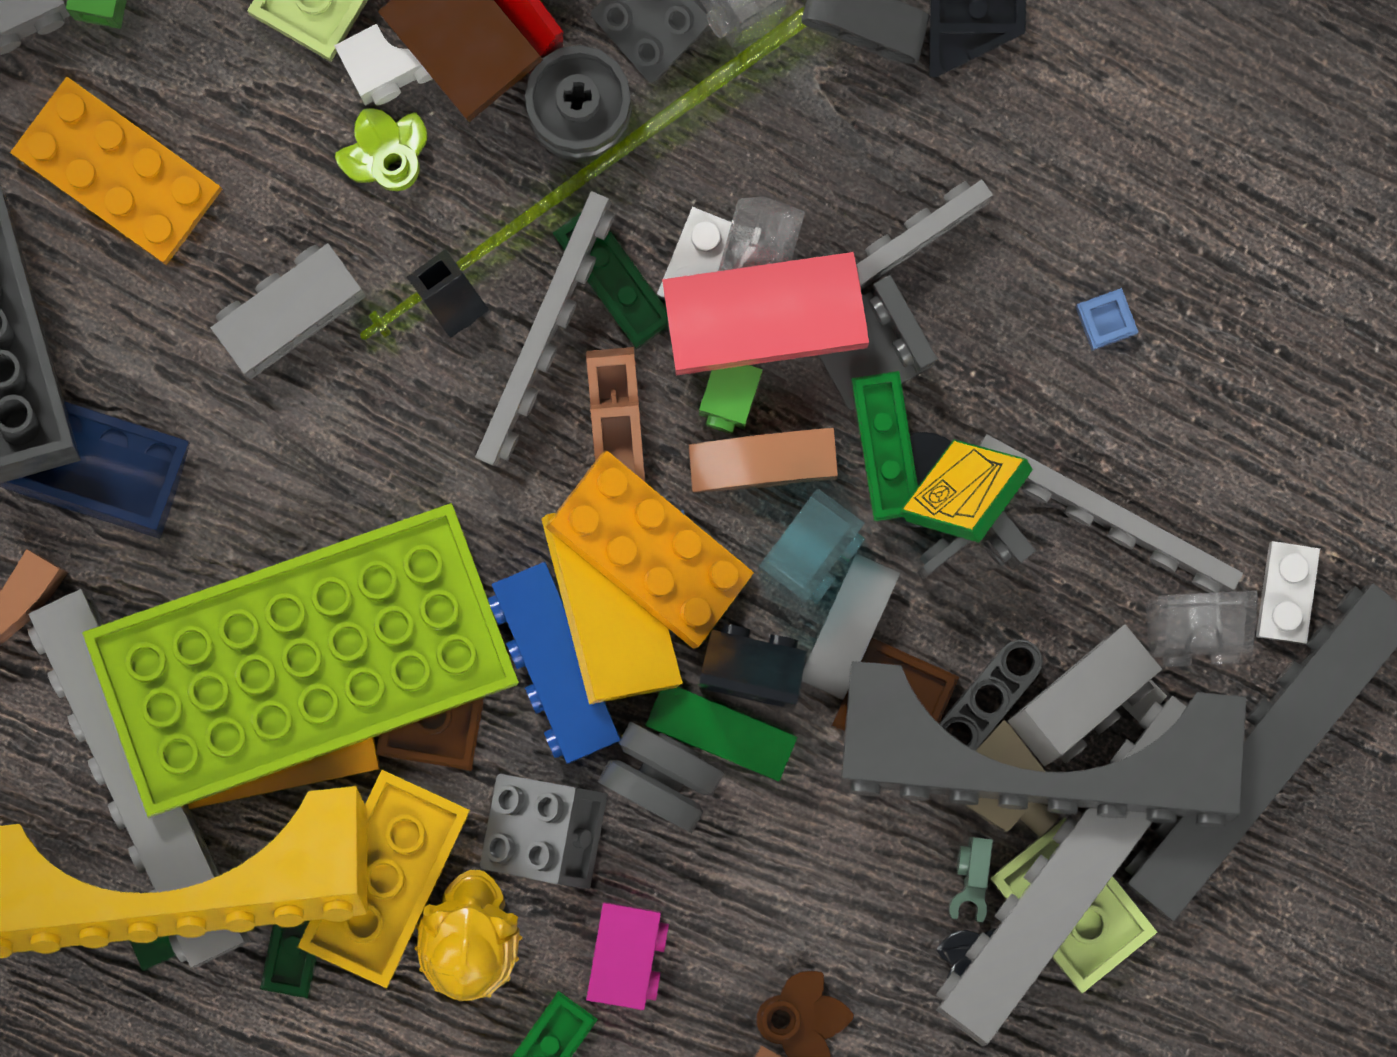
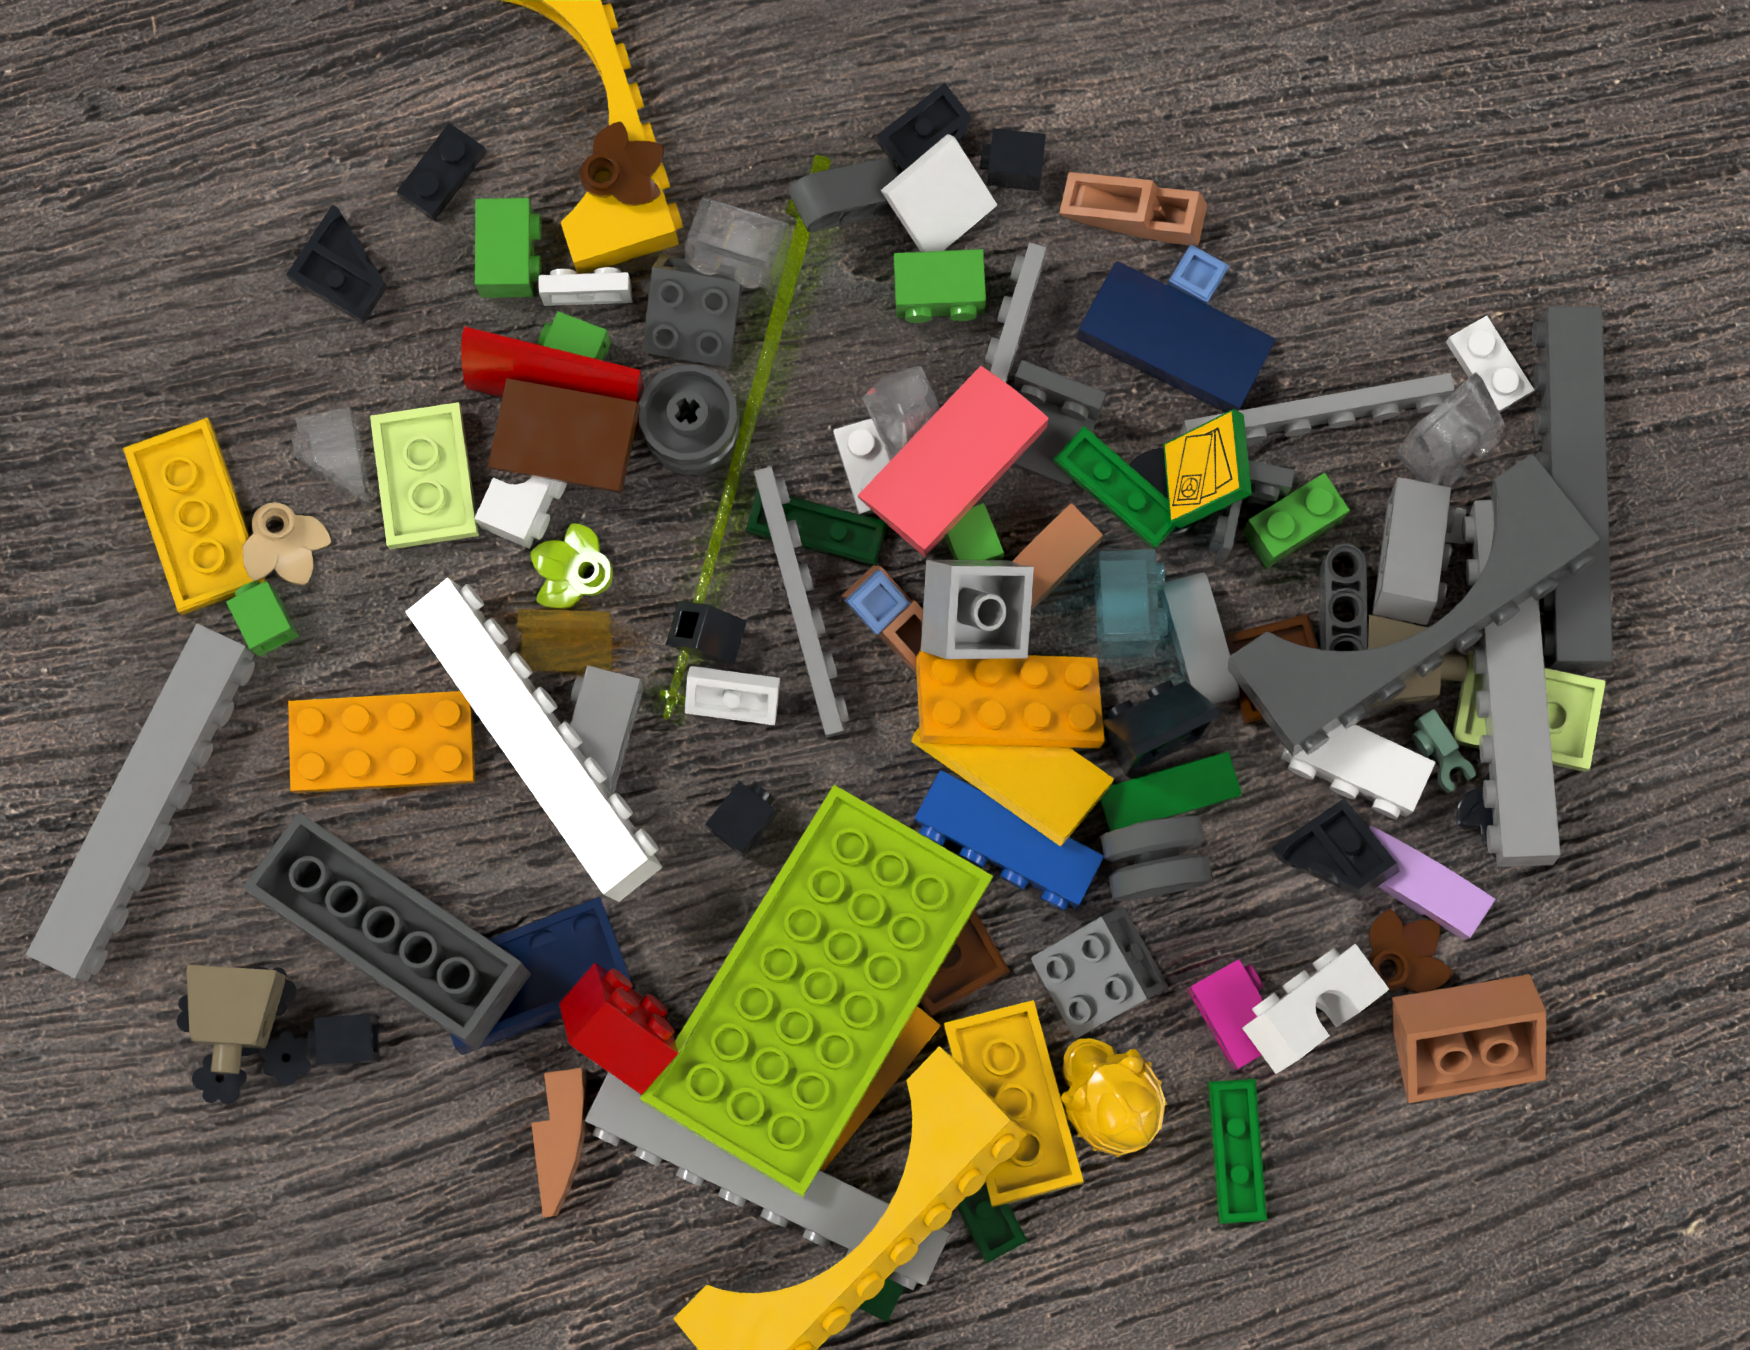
camera: 35 degrees left, 5 degrees down
none -> white brick [405,578,662,902]
none -> clear yellow panel [517,609,614,673]
none -> red brick [559,962,679,1095]
none -> white plate [685,666,780,725]
none -> black brick [705,781,778,858]
none -> medium blue tile [845,570,911,635]
none -> white tile [881,134,997,252]
none -> bright green brick [894,249,986,323]
none -> light grey brick [921,559,1034,659]
none -> black brick [980,128,1046,191]
none -> nougat slope [1059,172,1207,247]
none -> dark blue slope [1077,261,1276,413]
none -> bright green brick [1242,473,1350,569]
none -> white arch [1242,944,1389,1074]
none -> black wing [1272,798,1400,897]
none -> white brick [1281,724,1436,819]
none -> lavender slope [1369,826,1496,941]

